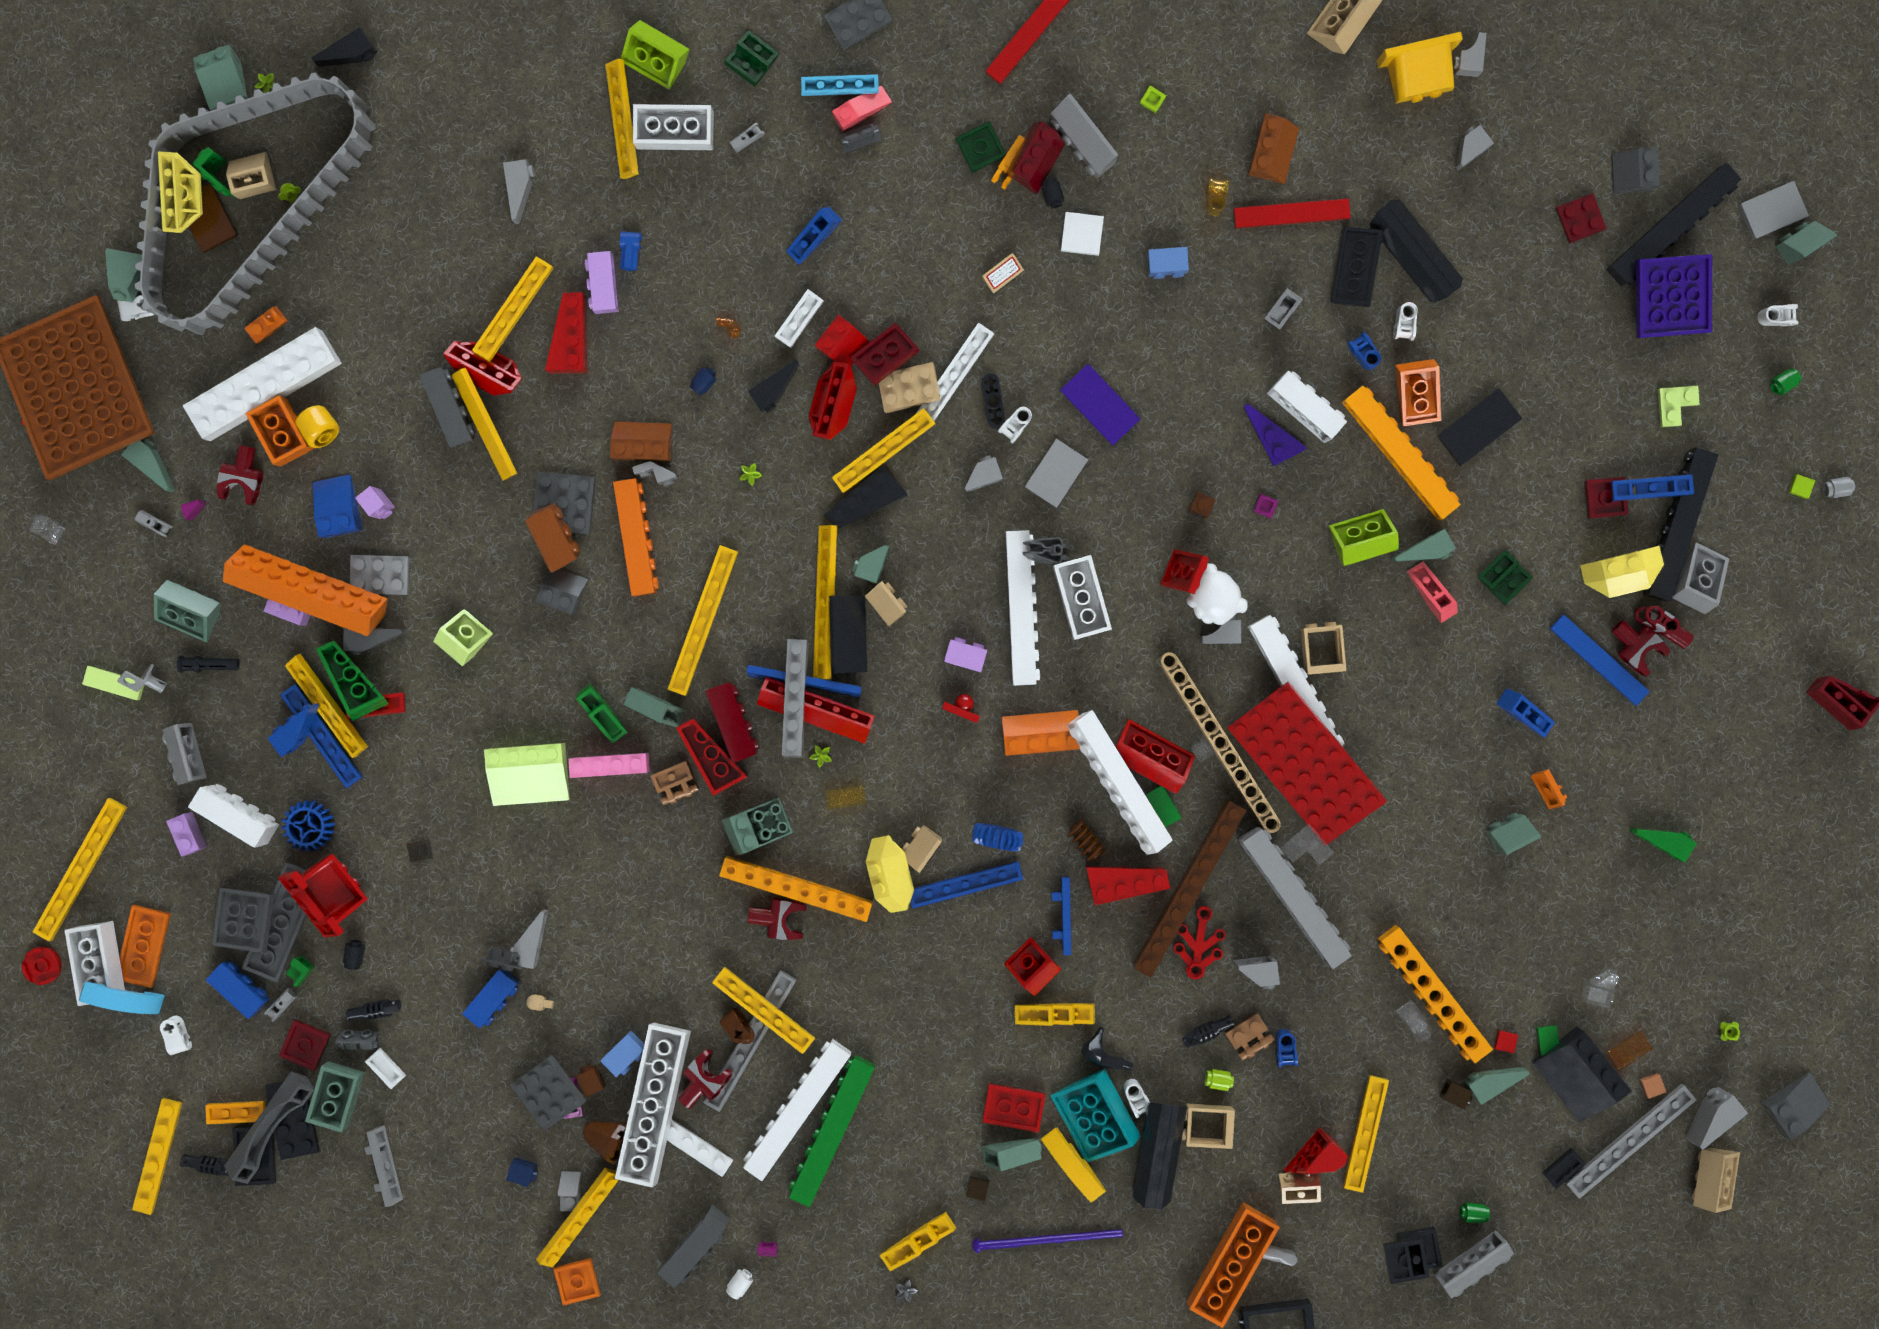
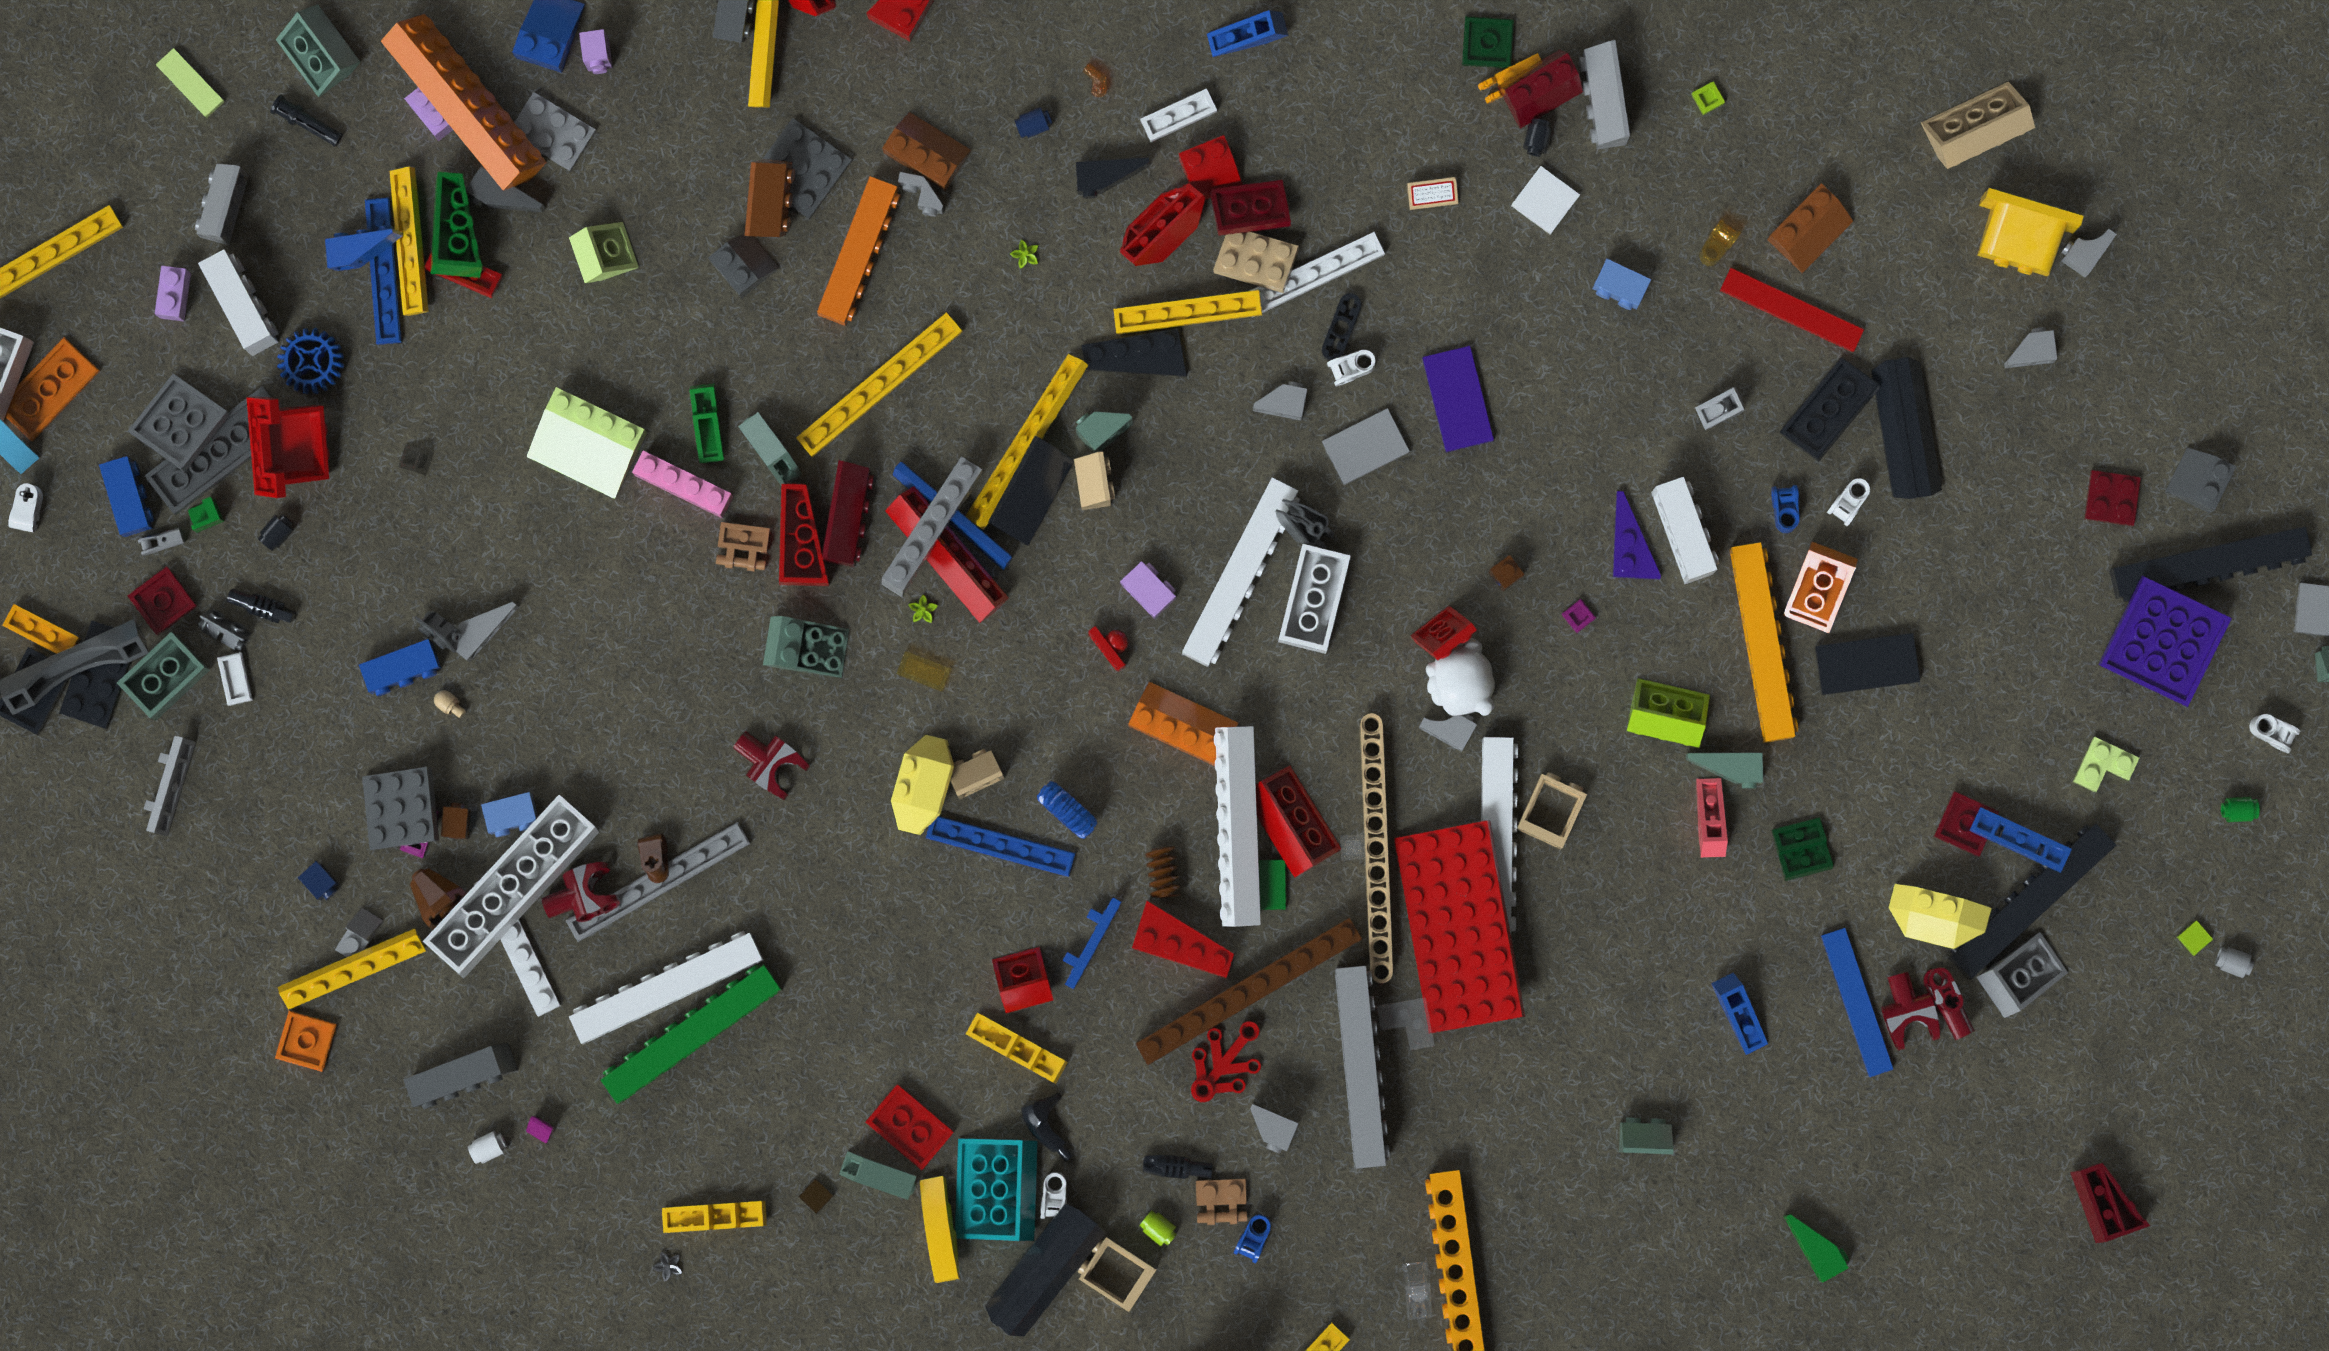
camera: 30 degrees right, 5 degrees down
light grey bracket [117,664,167,693] -> none
yellow plate [712,967,815,1054] -> none
light orange brick [719,855,873,922] -> none
dark purple bar [972,1229,1123,1253] -> none
orange plate [1531,769,1567,809] -> none

